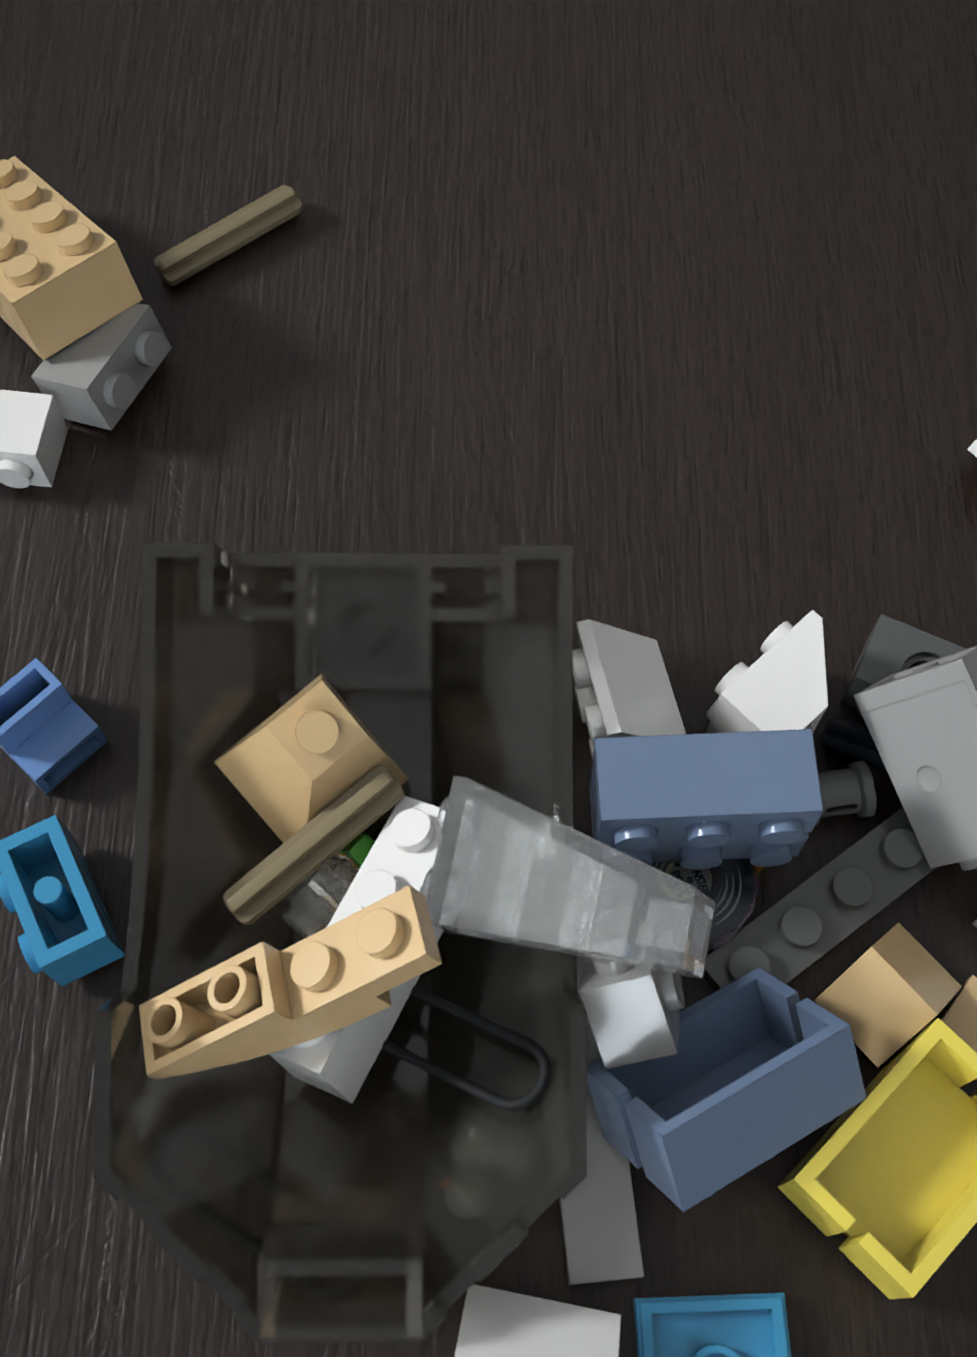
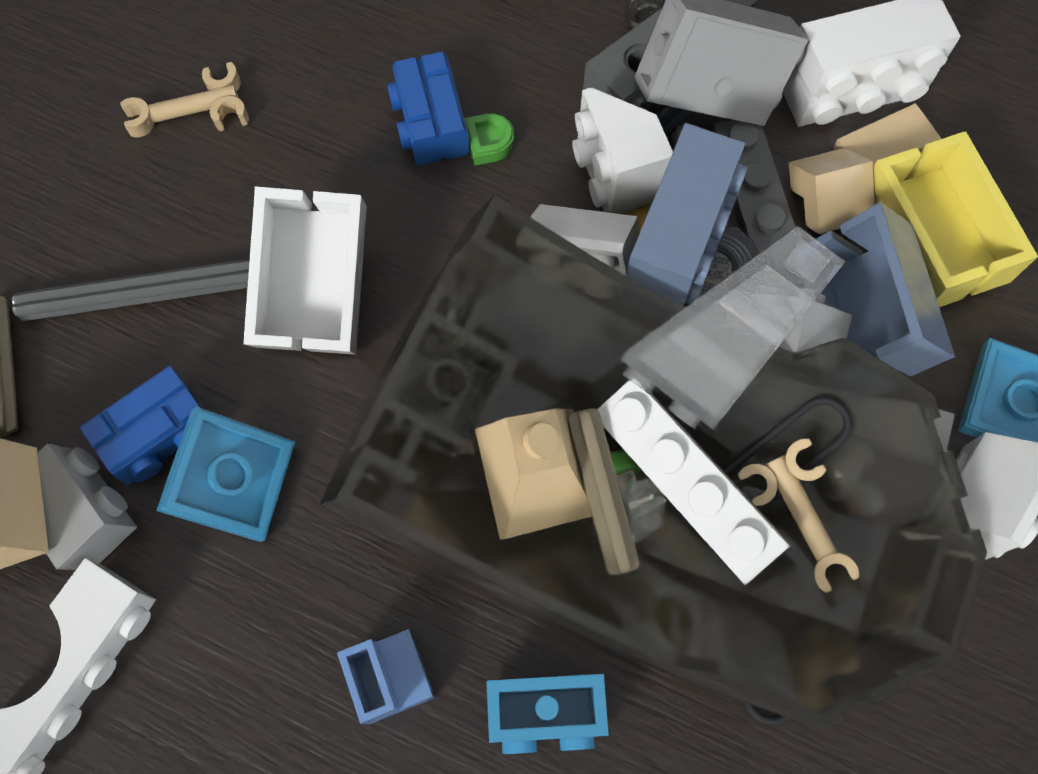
camera: 65 degrees left, 5 degrees up
tan slope [139,885,442,1080] -> none
none -> dark grey axle [12,258,250,321]
none -> blue brick [80,366,205,485]
none -> tan bar [120,62,249,137]
none -> dark azure tile [156,406,296,542]
none -> white piece [244,187,367,355]
none -> blue brick [387,51,469,166]
none -> bright green tile [464,113,514,166]
none -> tan bar [738,439,859,593]

